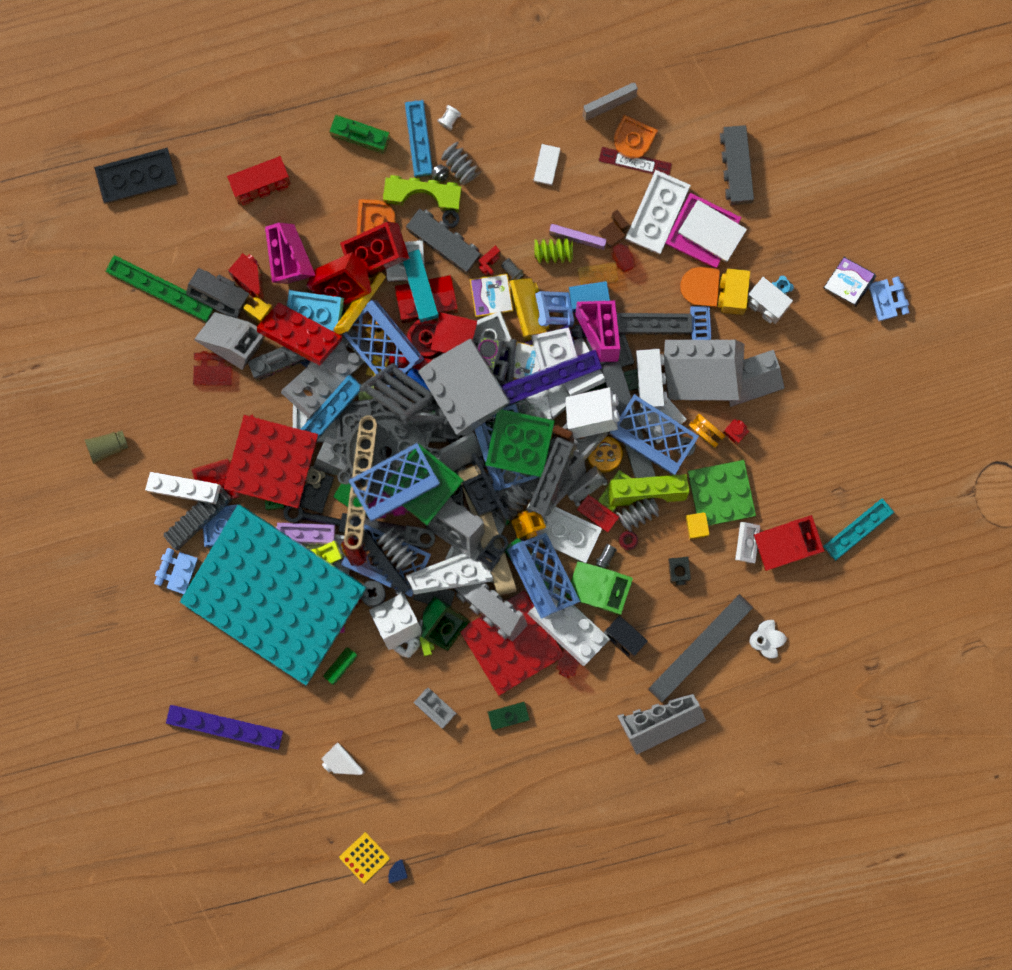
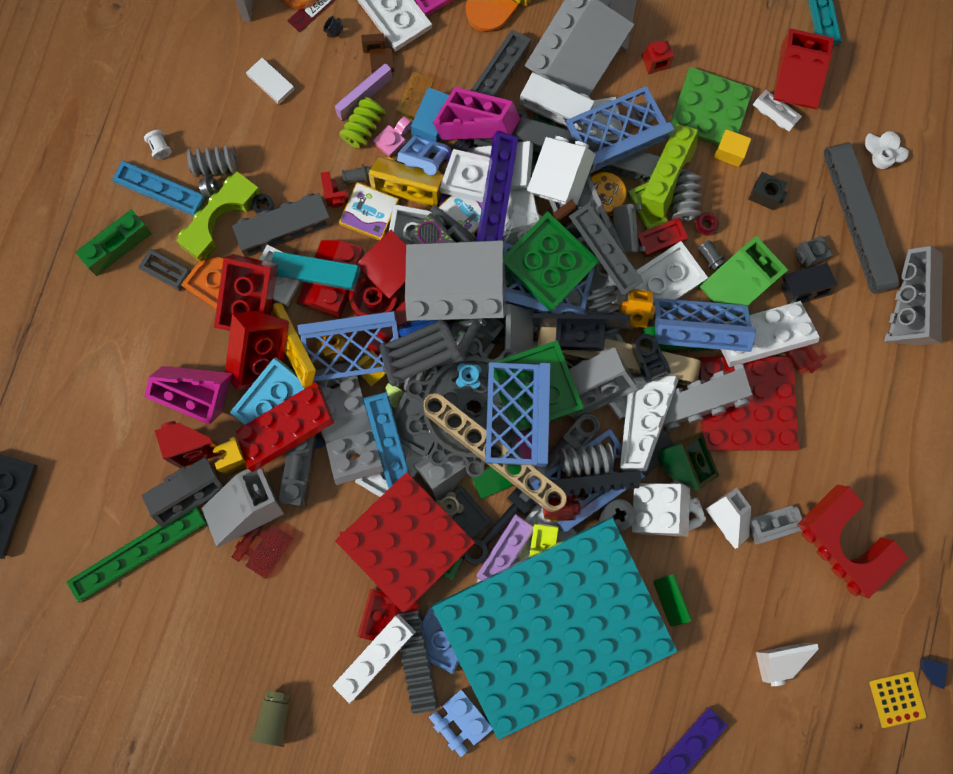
camera: 65 degrees left, 5 degrees down
red brick [227,156,291,205] -> none
lime plate [419,637,435,657] -> none
dark green plate [488,702,530,731] -> none
clear red brick [611,243,636,273] -> none
light orange head [689,414,725,448] -> none
medium blue slope [690,306,711,340] -> none
none -> dark grey tile [138,248,191,291]
none -> black plate [323,16,343,37]
none -> bright pink plate [373,116,411,158]
none -> medium azure plate [456,363,481,389]
none -> white slope [706,487,751,549]
none -> dark grey bracket [795,235,833,268]
none -> red arch [797,484,908,599]

